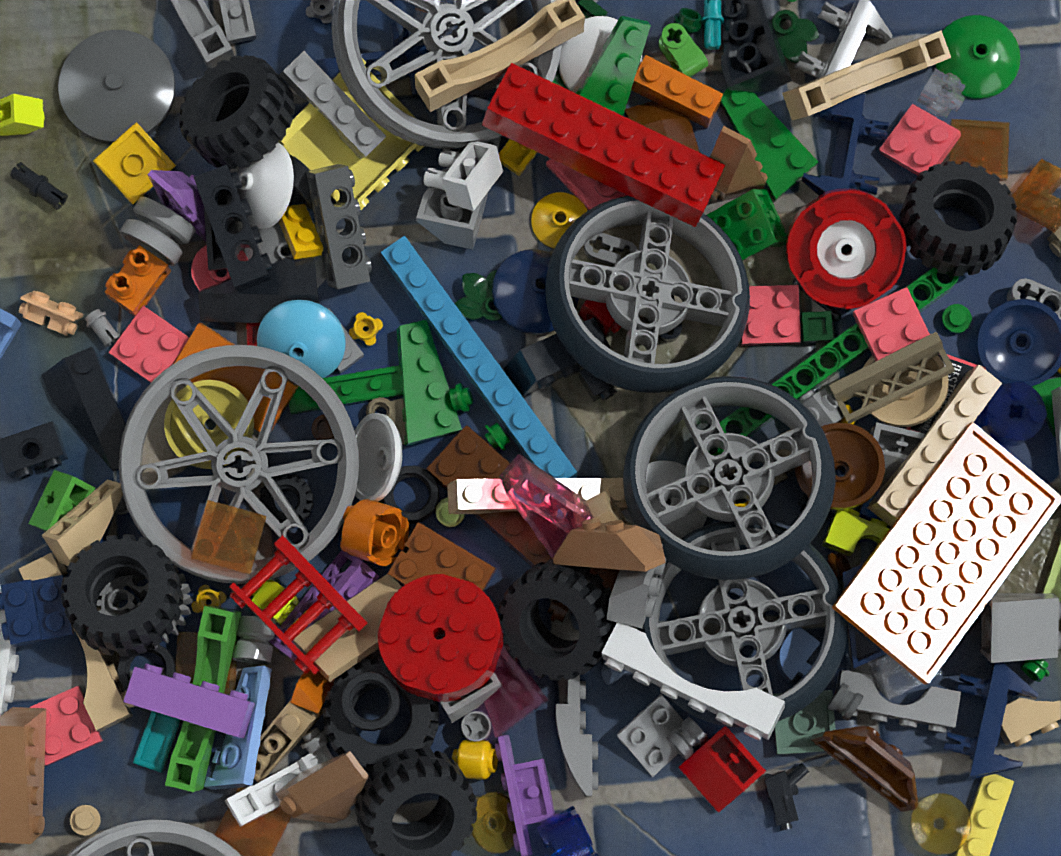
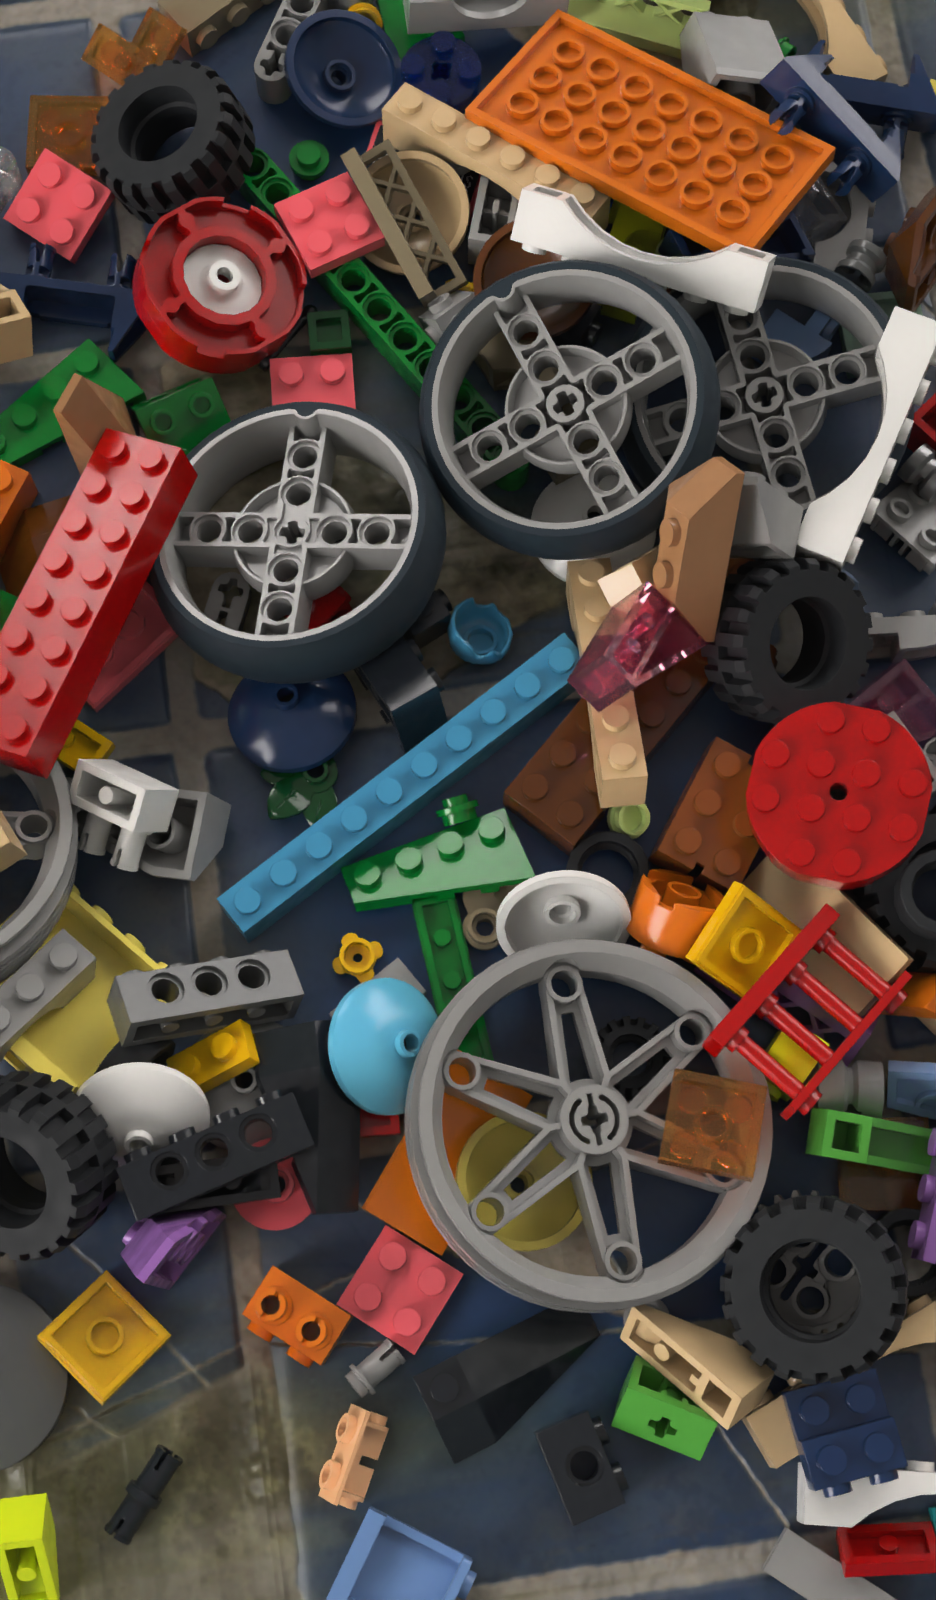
camera: 90 degrees left, 5 degrees down
light grey wheel [119,196,196,266] -> none
yellow plate [192,585,226,613] -> none
reddish brown plate [311,414,334,444] -> none
green plate [485,422,511,451] -> none
yellow dish [531,192,587,249] -> none
none -> dark azure hair [447,598,513,665]
none -> white arch [510,183,777,316]
none -> yellow tile [685,881,802,999]
none -> dark blue hose [759,54,901,203]

